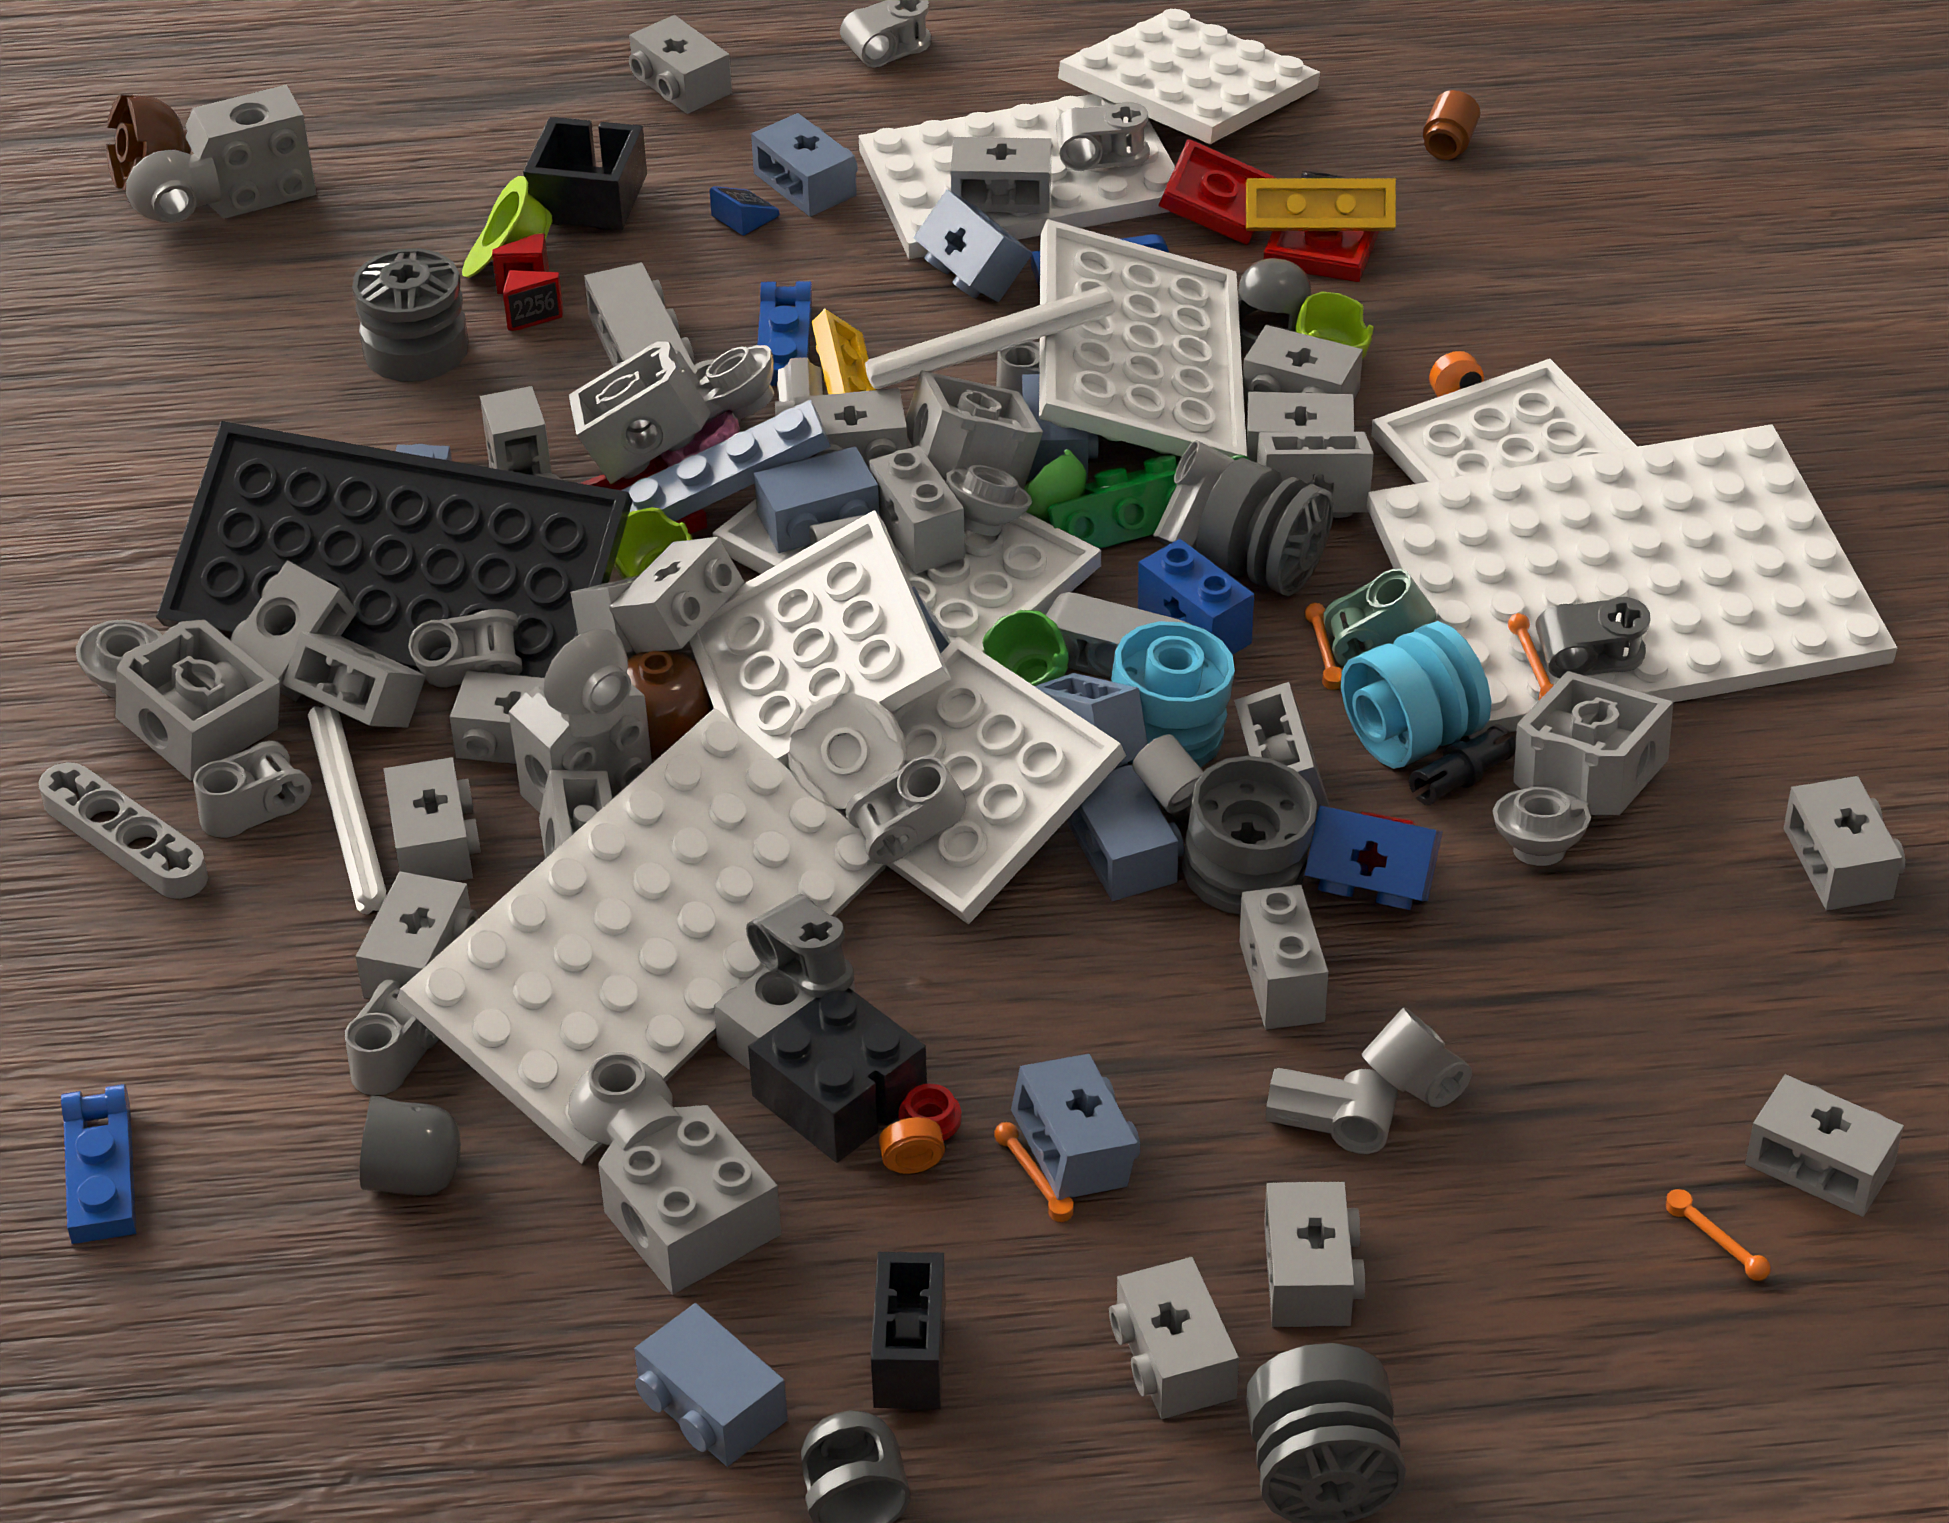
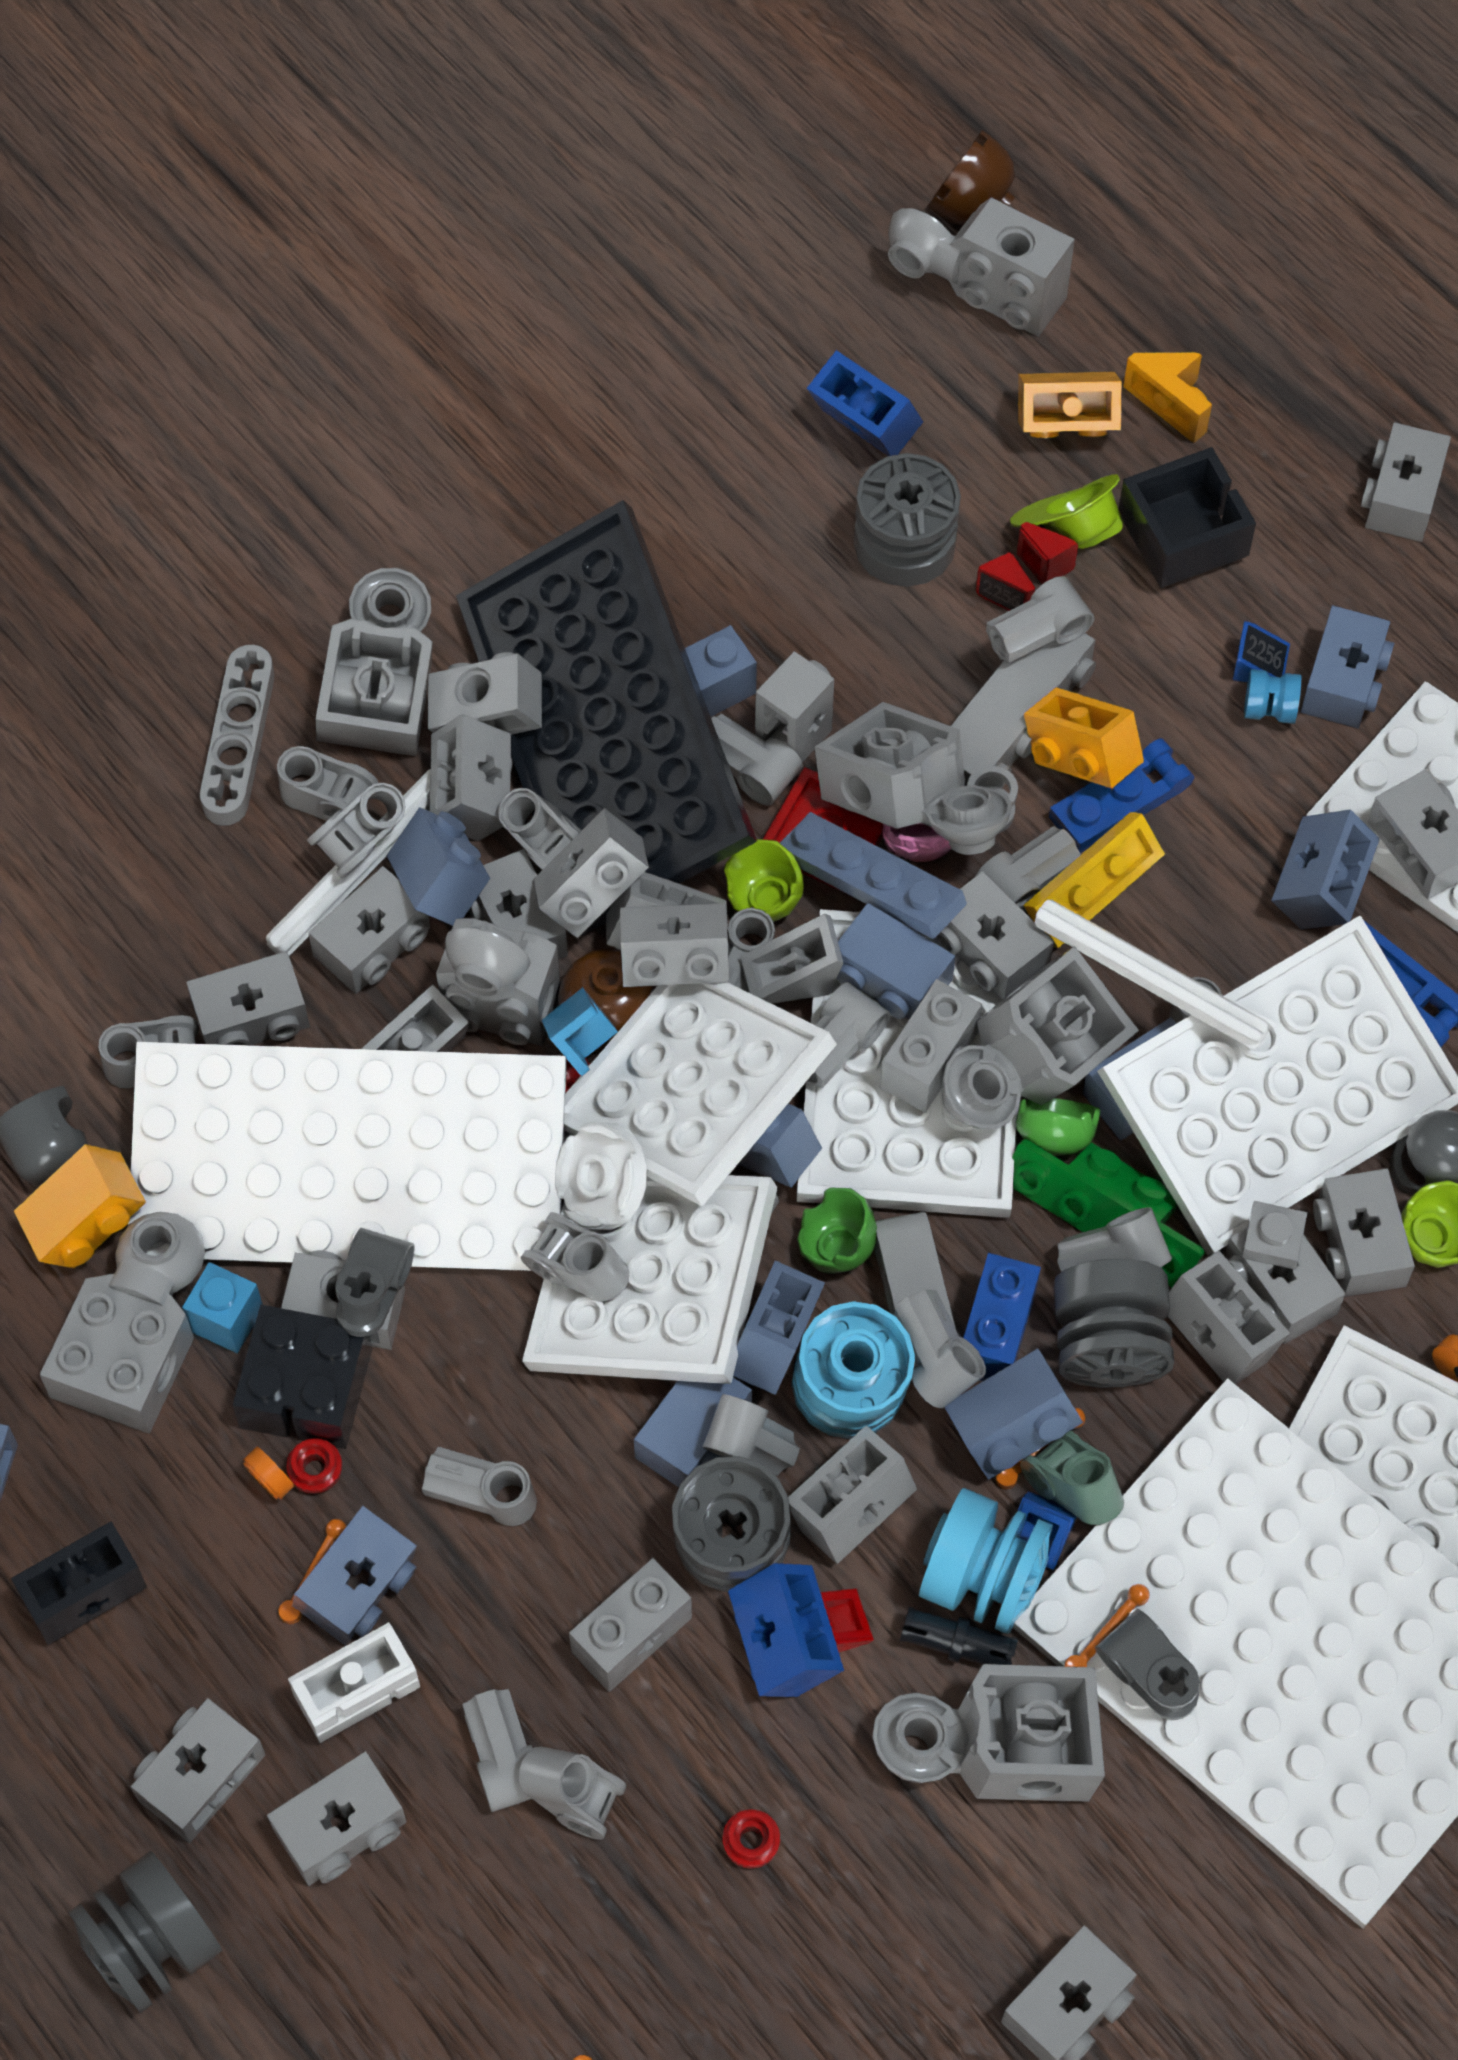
camera: 55 degrees right, 20 degrees up
none -> light orange brick [14,1144,146,1269]
none -> dark azure brick [182,1262,263,1354]
none -> white brick [288,1622,420,1743]
none -> light grey piece [306,783,406,878]
none -> sand blue brick [386,807,491,926]
none -> light grey piece [422,1447,537,1526]
none -> light grey brick [534,808,649,938]
none -> dark azure panel [542,987,618,1076]
none -> red plate [723,1809,780,1869]
none -> light grey slope [740,914,843,1003]
none -> blue brick [807,350,923,456]
none -> light grey piece [894,1289,986,1408]
none -> sand blue brick [945,1348,1083,1480]
none -> light grey piece [986,576,1095,663]
none -> light orange brick [1018,372,1122,438]
none -> light orange brick [1024,687,1144,789]
none -> light orange slope [1123,352,1212,443]
none -> light grey plate [1242,1201,1308,1270]
none -> dark azure wheel [1244,669,1301,724]

